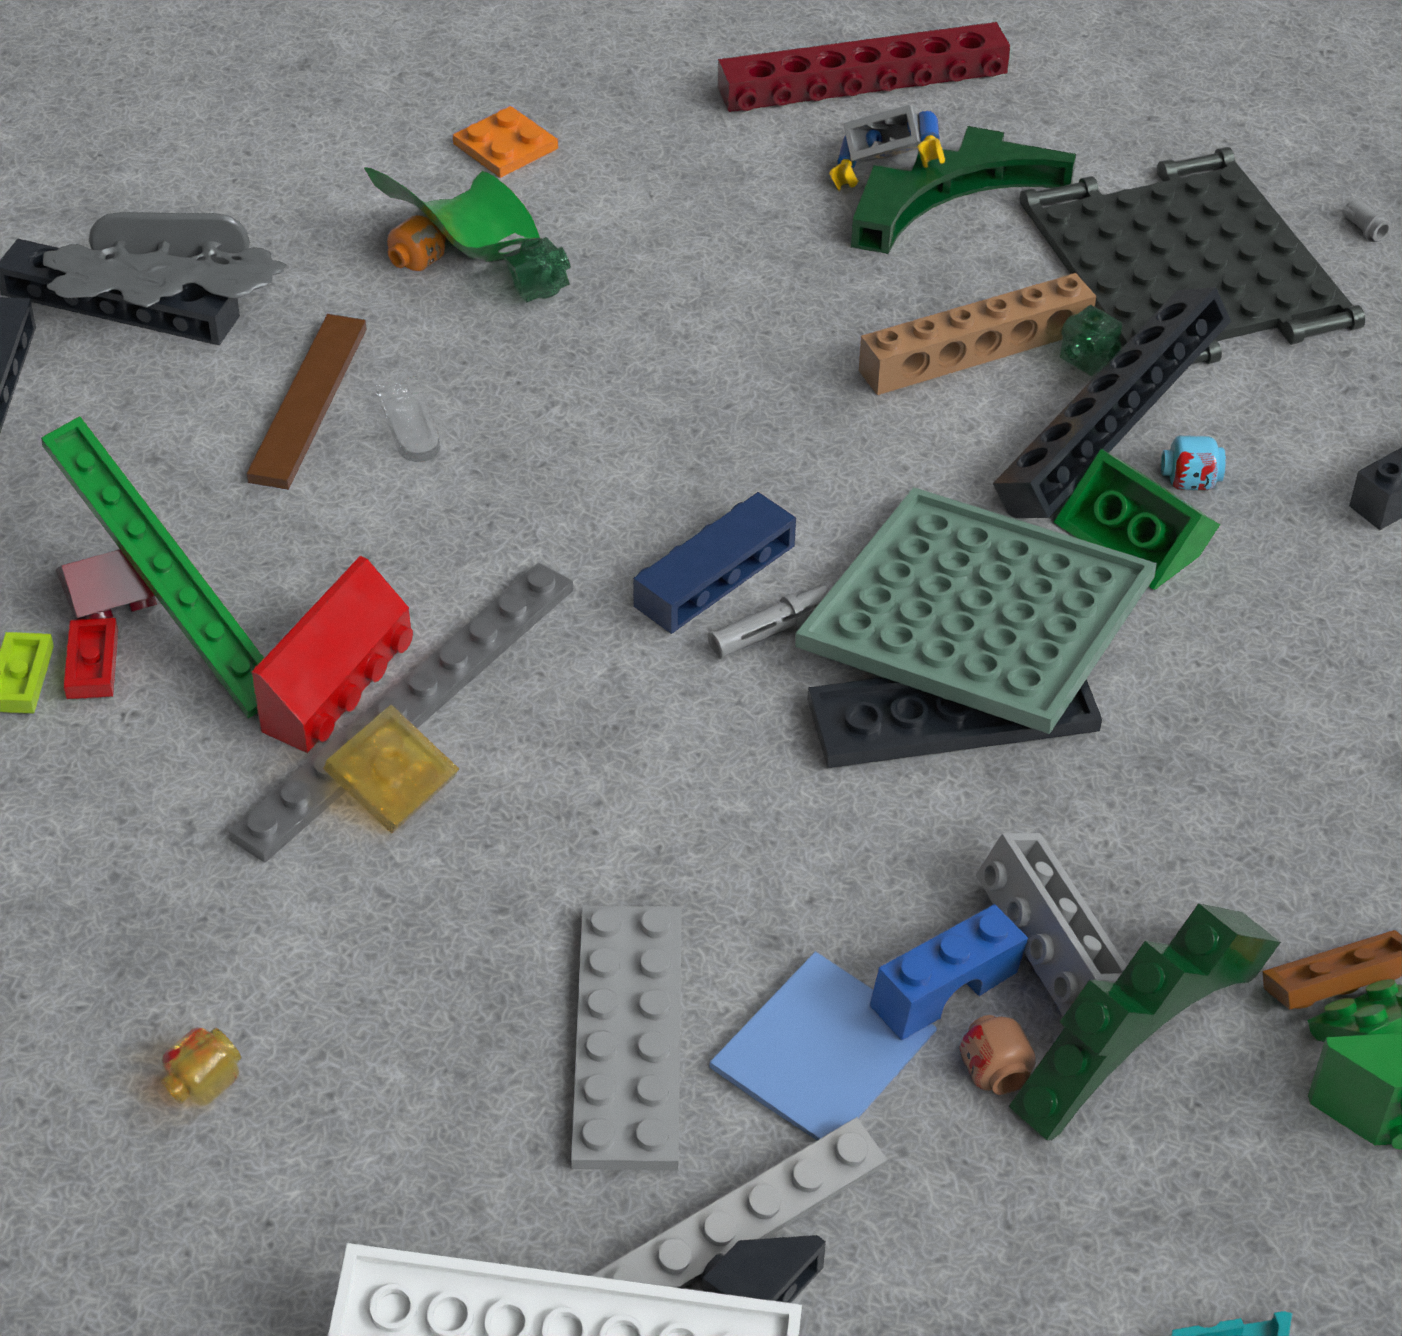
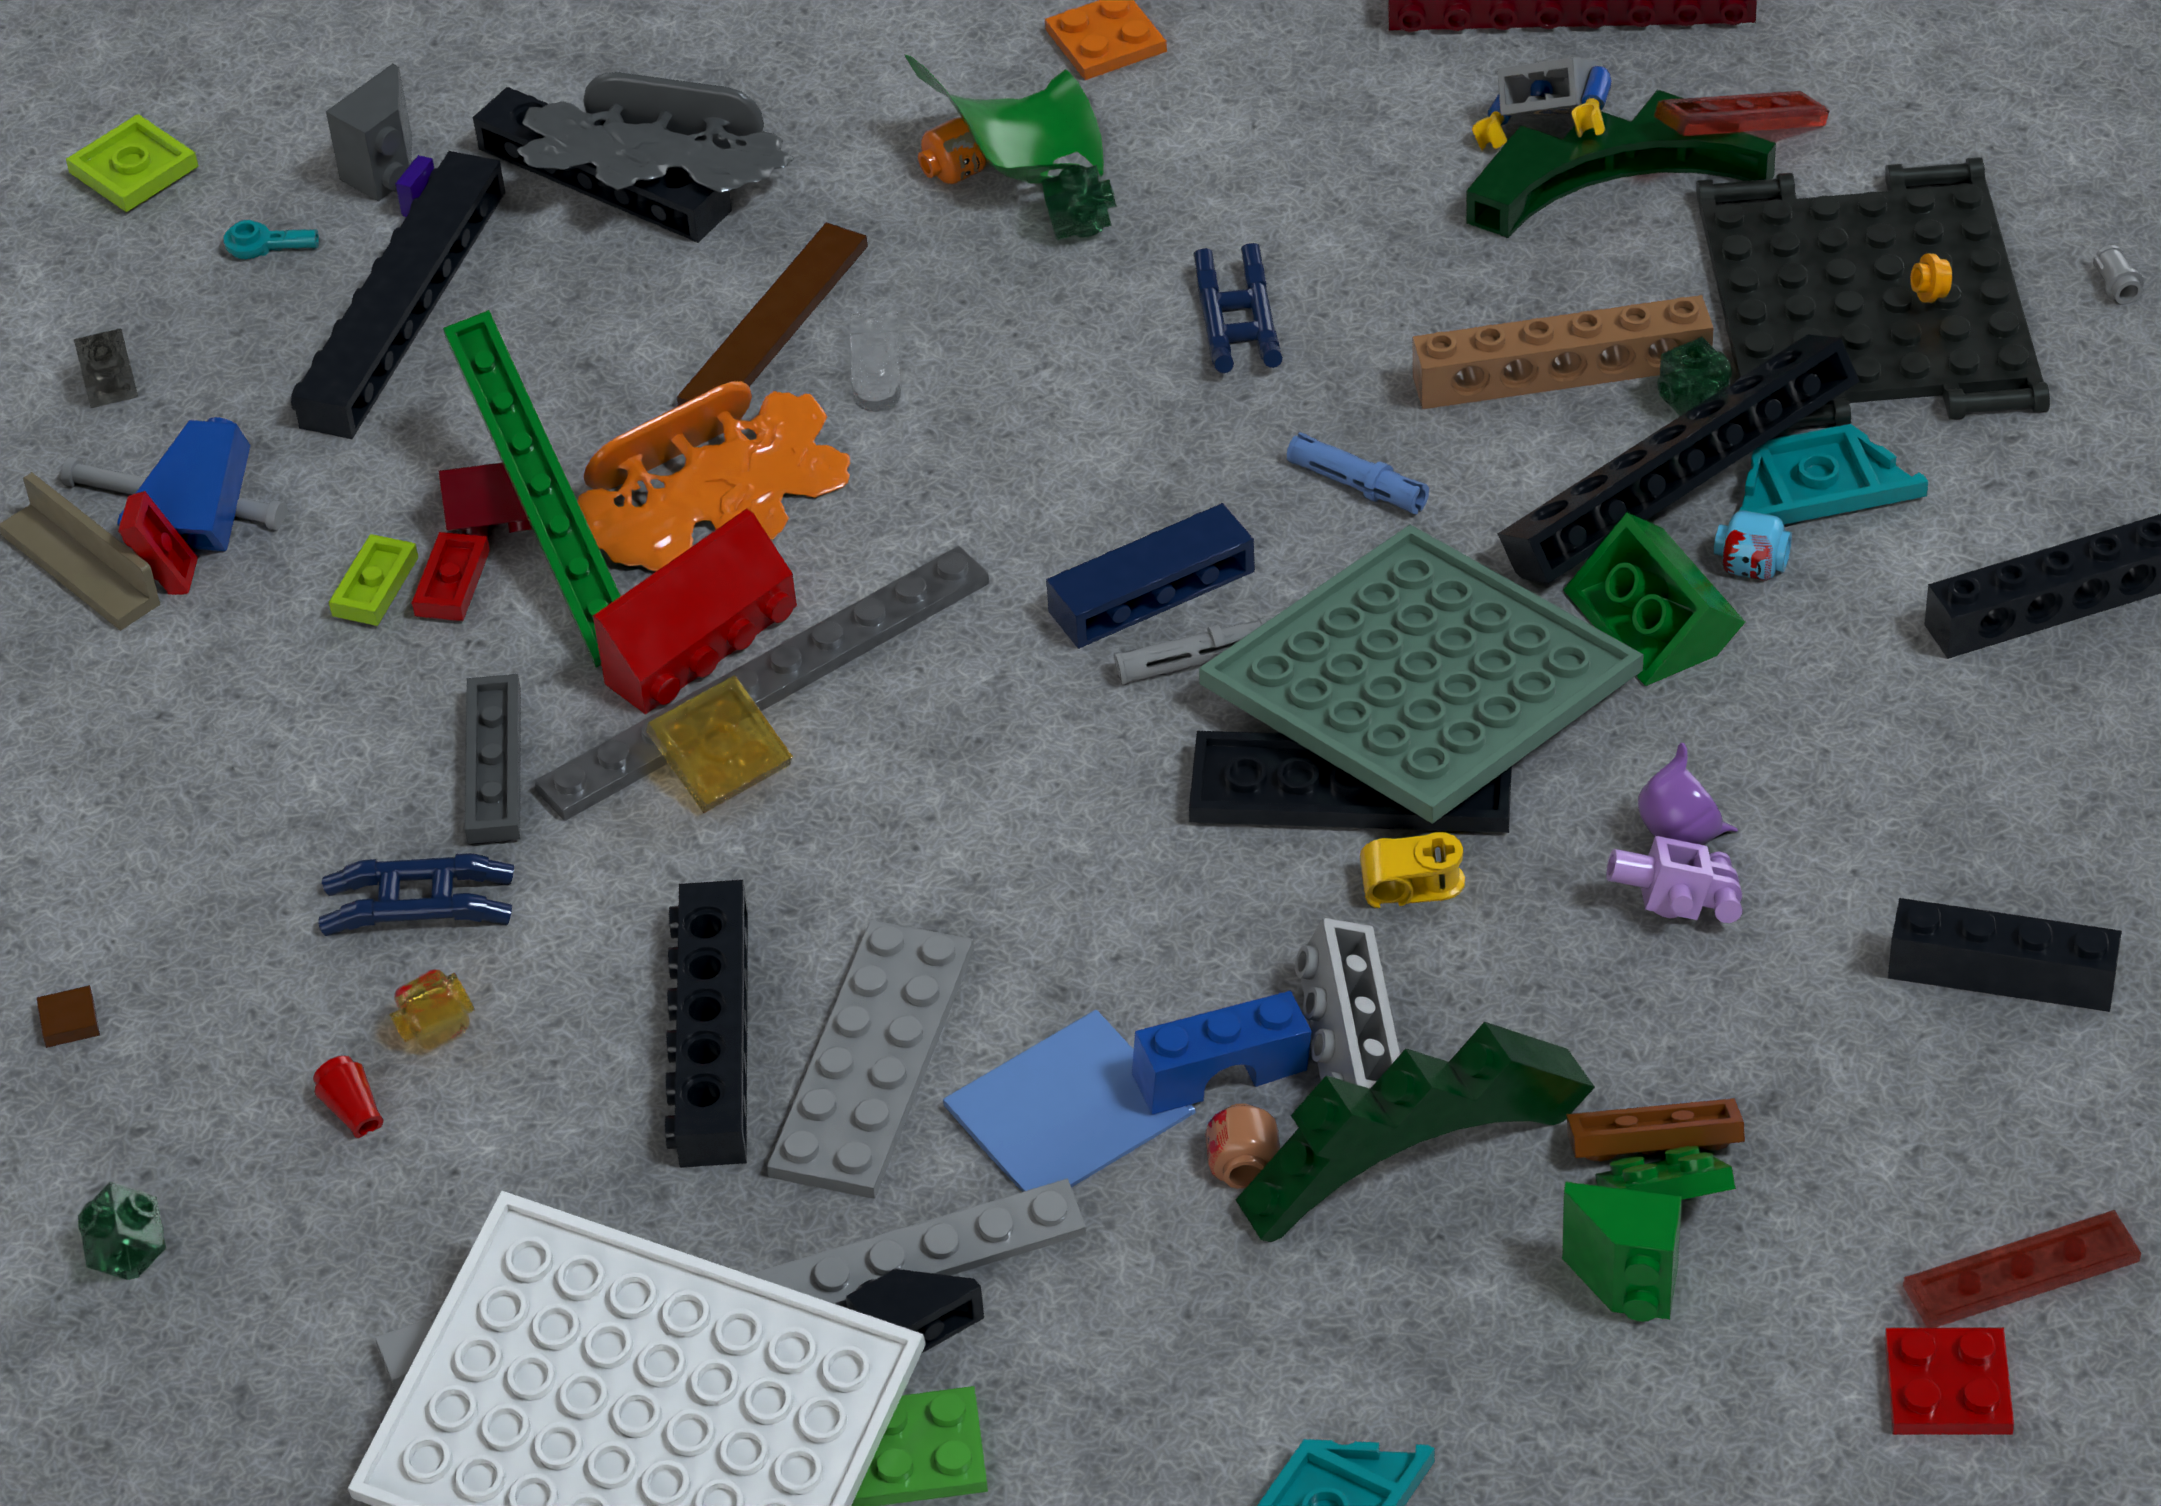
camera: 20 degrees right, 0 degrees up
none -> red cone [313,1055,384,1138]
none -> dark blue piece [318,853,514,936]
none -> dark grey plate [465,674,521,844]
none -> orange plant [577,381,850,571]
none -> black brick [665,880,748,1168]
none -> dark blue piece [1194,243,1283,373]
none -> medium blue pin [1287,432,1429,515]
none -> yellow piece [1359,832,1465,908]
none -> lavender piece [1606,836,1742,923]
none -> medium lavender hair [1638,742,1738,845]
none -> clear red tile [1654,91,1830,136]
none -> teal wing [1740,424,1928,525]
none -> light orange plate [1910,253,1952,303]

